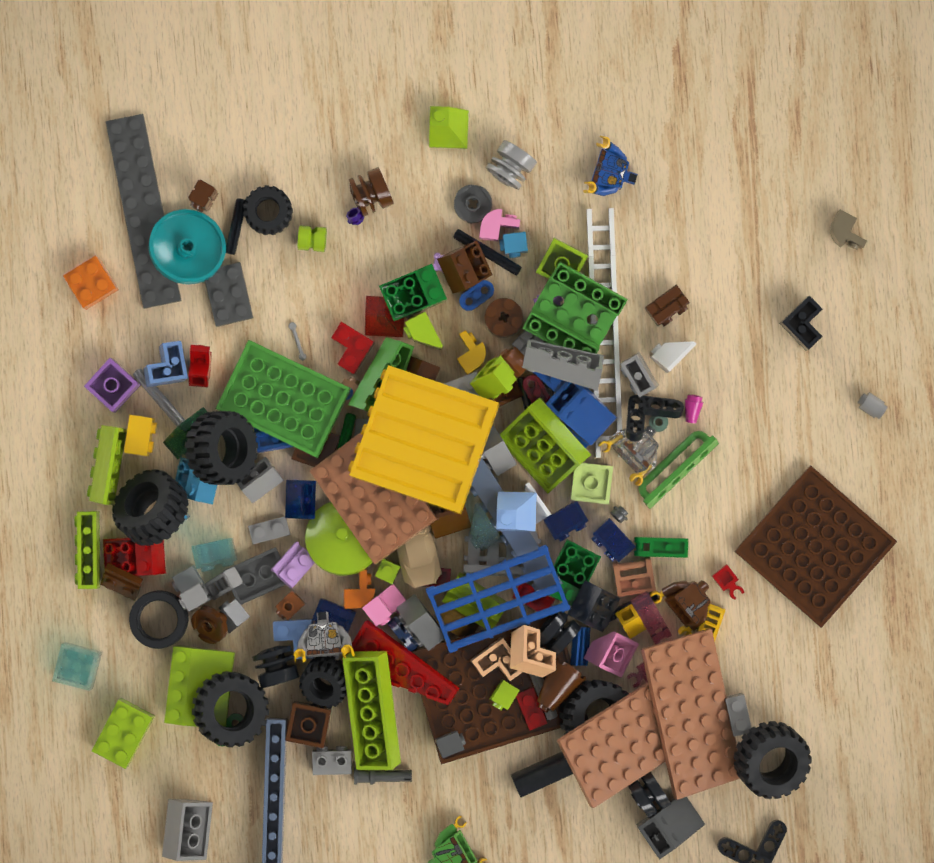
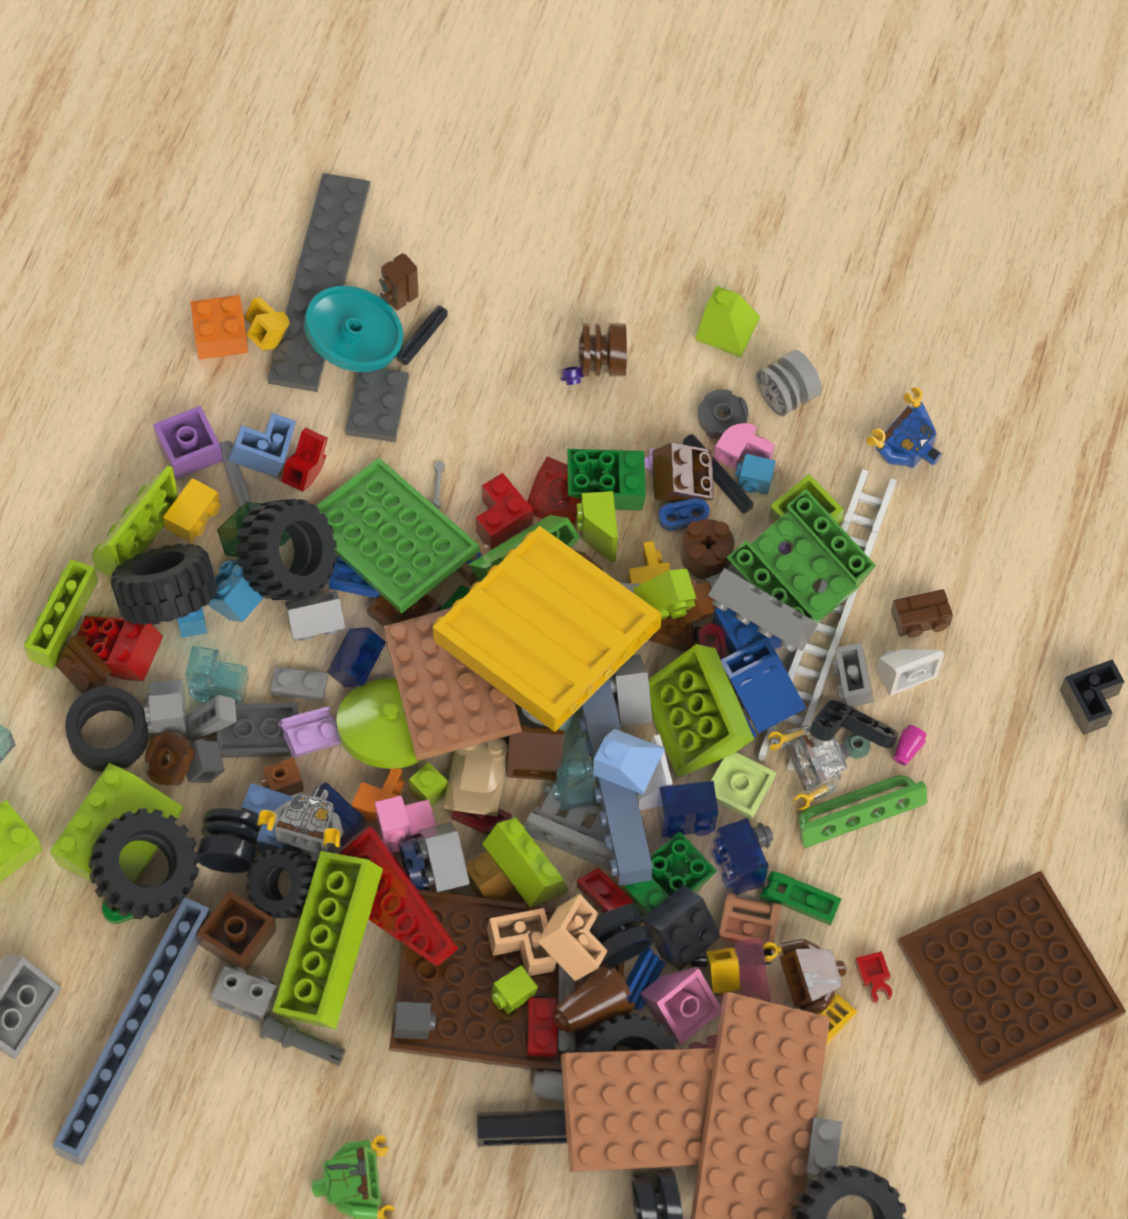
camera: 20 degrees right, 25 degrees down
black tyre [243,185,293,235] -> none
lime wheel [297,225,327,252] -> none
blue door [426,545,570,653] -> none
none -> yellow brick [244,297,290,350]
none -> light grey brick [533,1069,564,1102]

